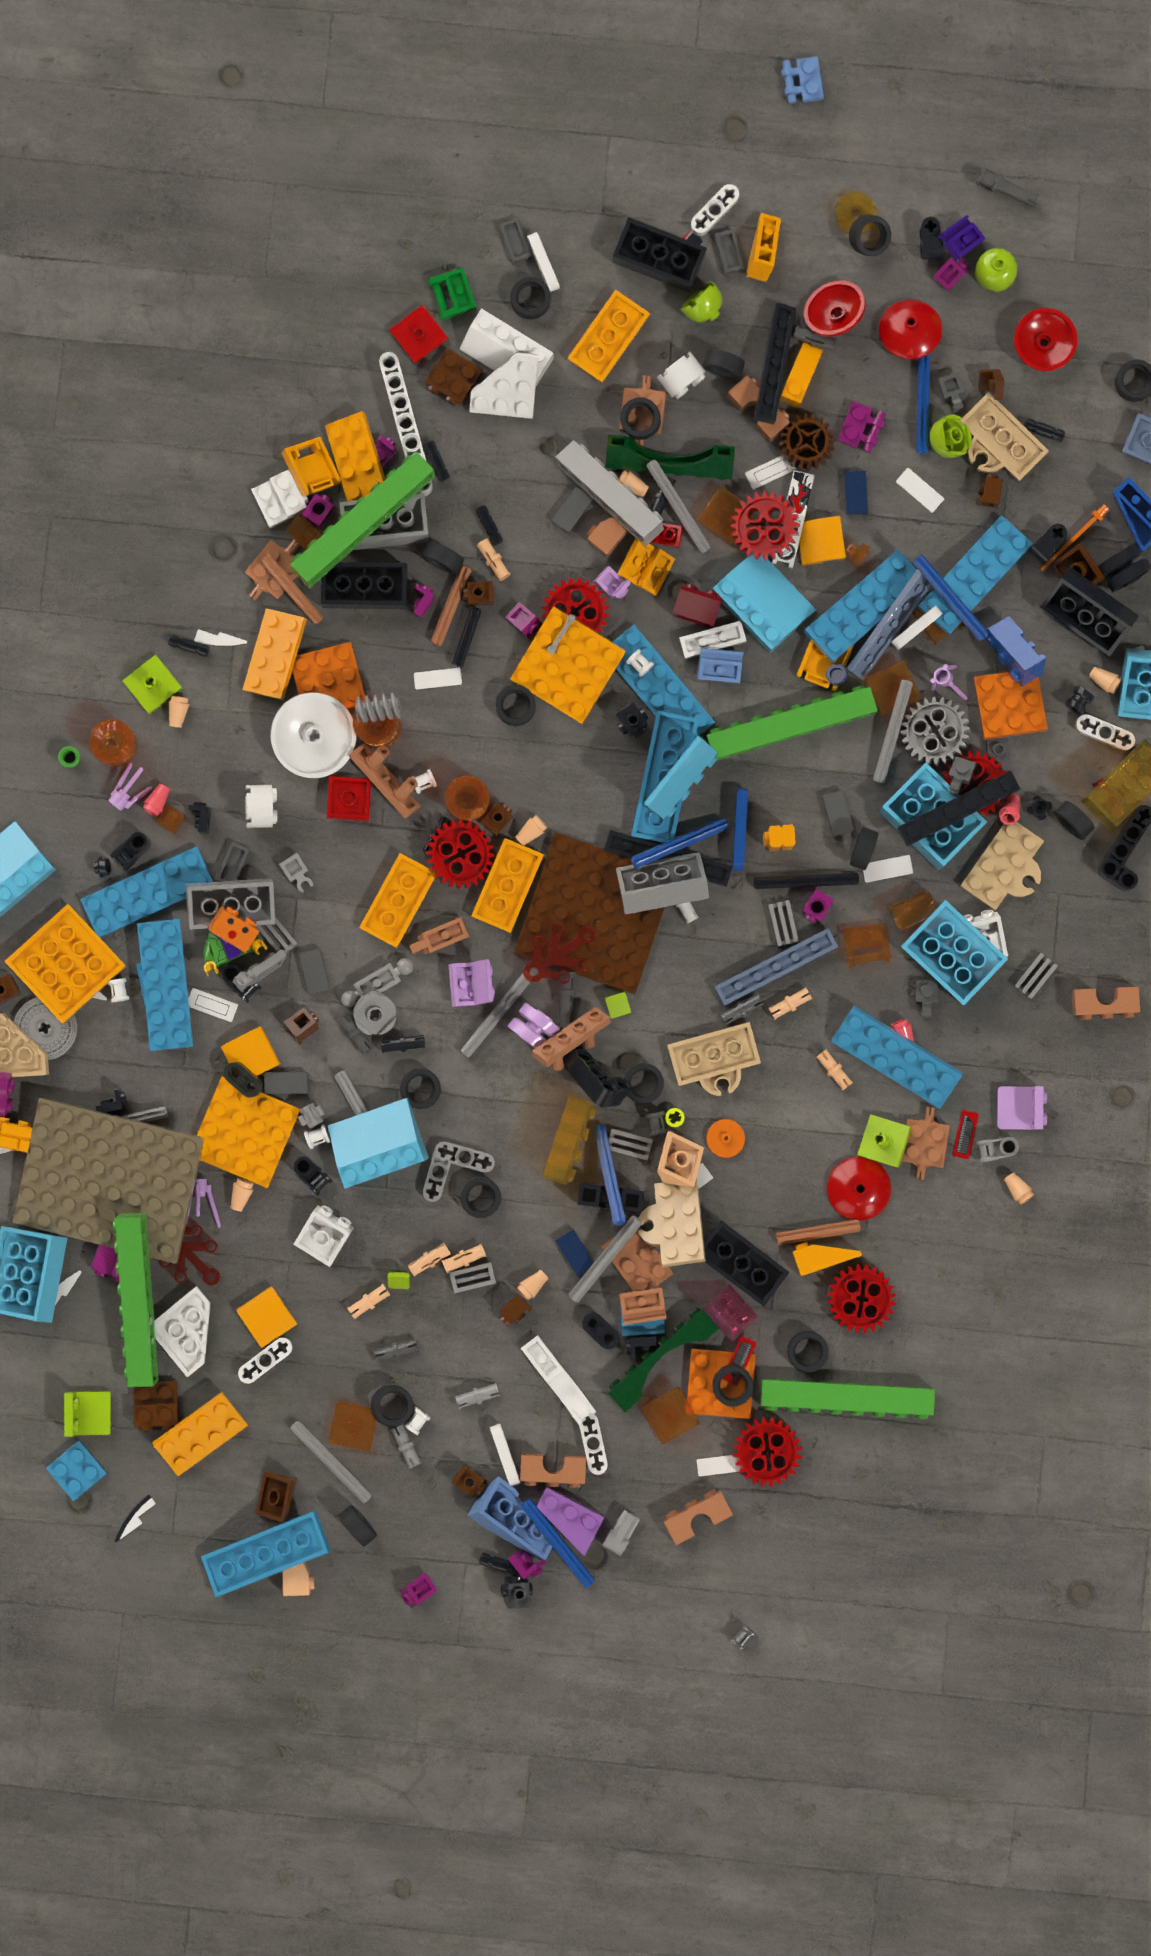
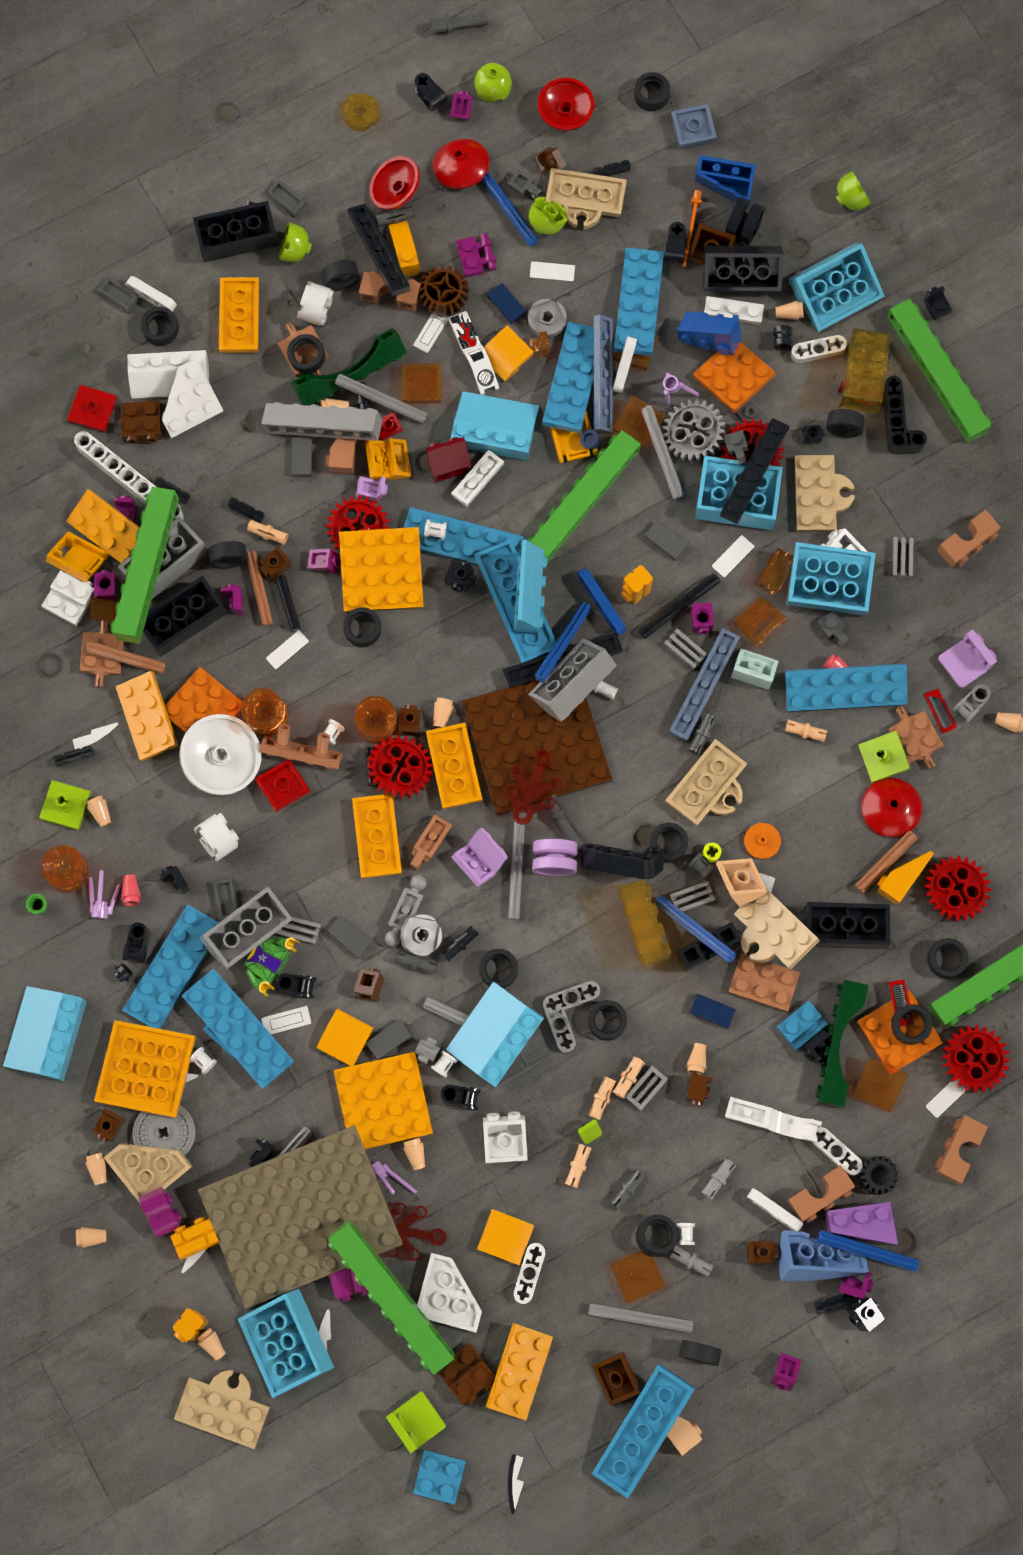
camera: 35 degrees left, 10 degrees down
clear orange tile [156,805,186,834] -> none
orange brick [208,905,260,953] -> none
pearl dark grey plate [224,1062,263,1098] -> none
light grey hinge [232,950,286,991] -> none
light grey plate [279,853,314,893] -> none
light grey piece [355,692,402,724] -> none
green plate [427,268,477,321] -> none
nougat plate [532,1007,610,1071] -> none
light grey hinge [548,615,576,654] -> none
light grey axle [569,1216,642,1302] -> none
black plate [582,1312,619,1349] -> none
light grey piece [602,1510,640,1556] -> none
lime slope [605,992,631,1019] -> none
nougat plate [619,1287,667,1325] -> none
white beam [691,184,739,236] -> none
medium blue plate [697,648,743,683] -> none
clear pink plate [703,1284,758,1341] -> none
red gear [730,491,800,561] -> none
light orange slope [746,213,781,282] -> none
light nougat pin [768,987,812,1020] -> none
medium blue plate [781,56,824,104] -> none
black tyre [849,215,891,256] -> none
black tyre [850,827,879,870] -> none
blue axle [913,555,989,641] -> none
dark purple plate [938,215,986,261] -> none
reddish brown brick [976,474,1003,508] -> none
coral cone [999,794,1020,825] -> none
none -> light grey plate [528,299,567,338]
none -> white plate [704,296,764,326]
none -> light aqua slope [731,649,779,690]
none -> black tyre [859,1156,899,1195]

